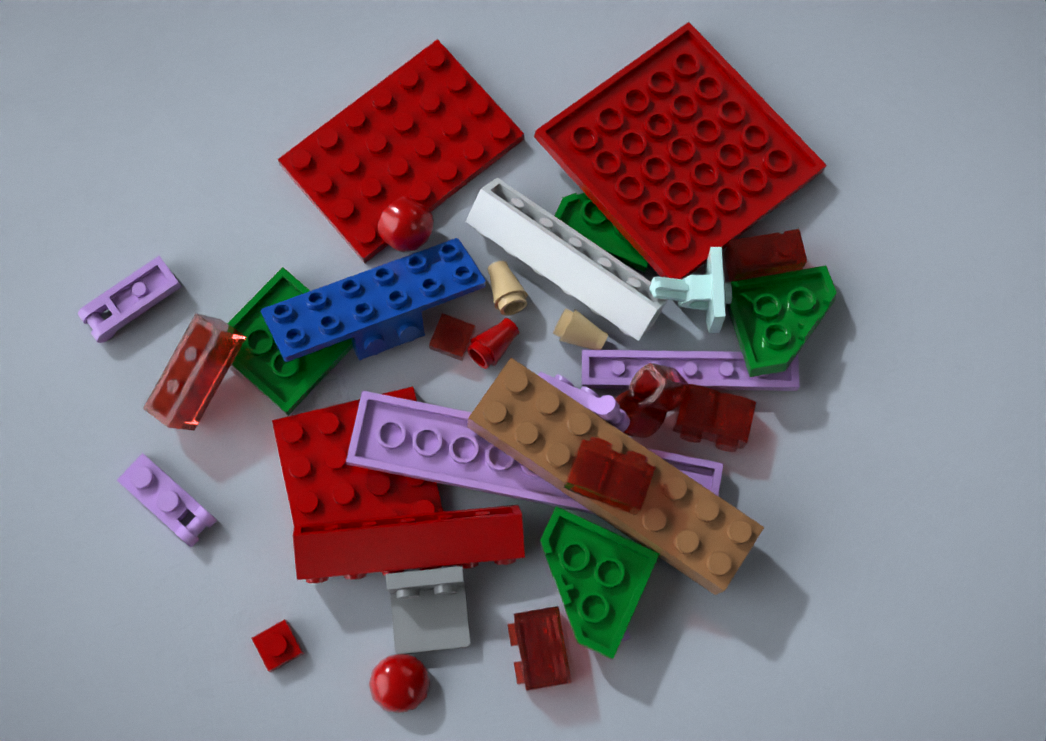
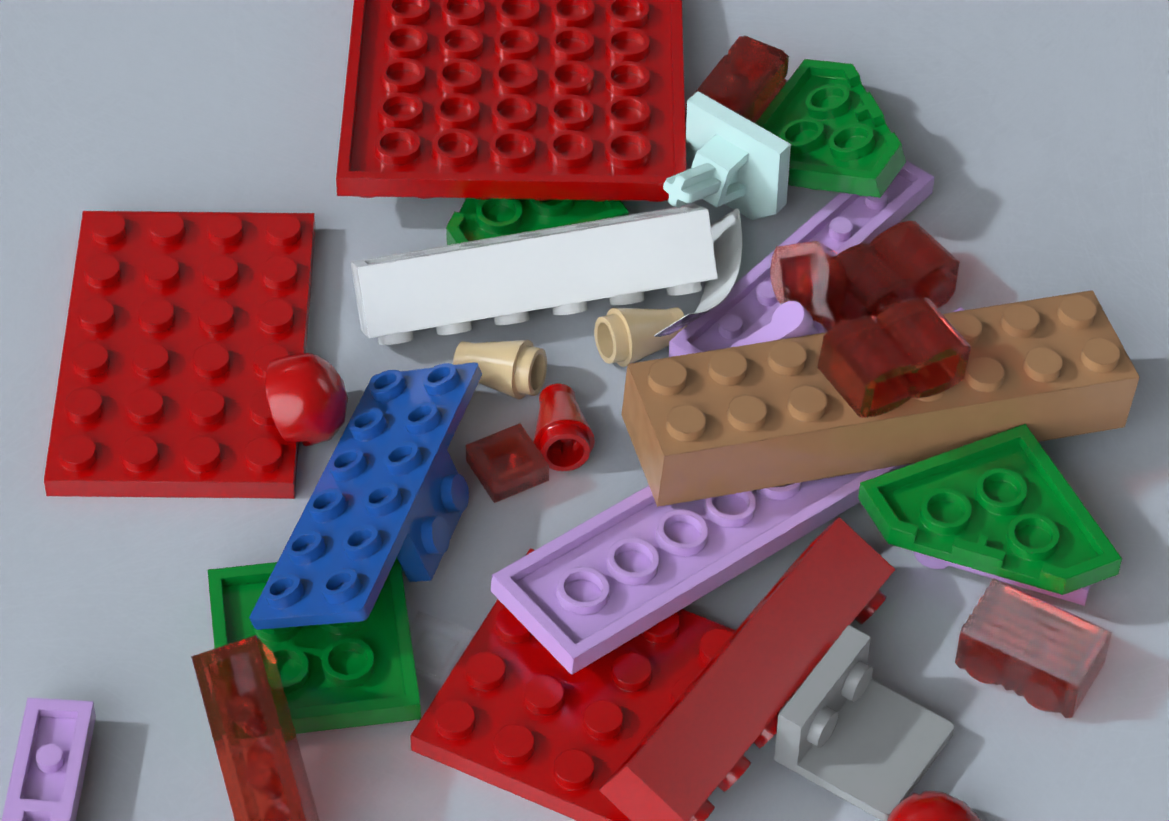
camera: 50 degrees left, 25 degrees down
none -> white sticker [654,209,743,337]

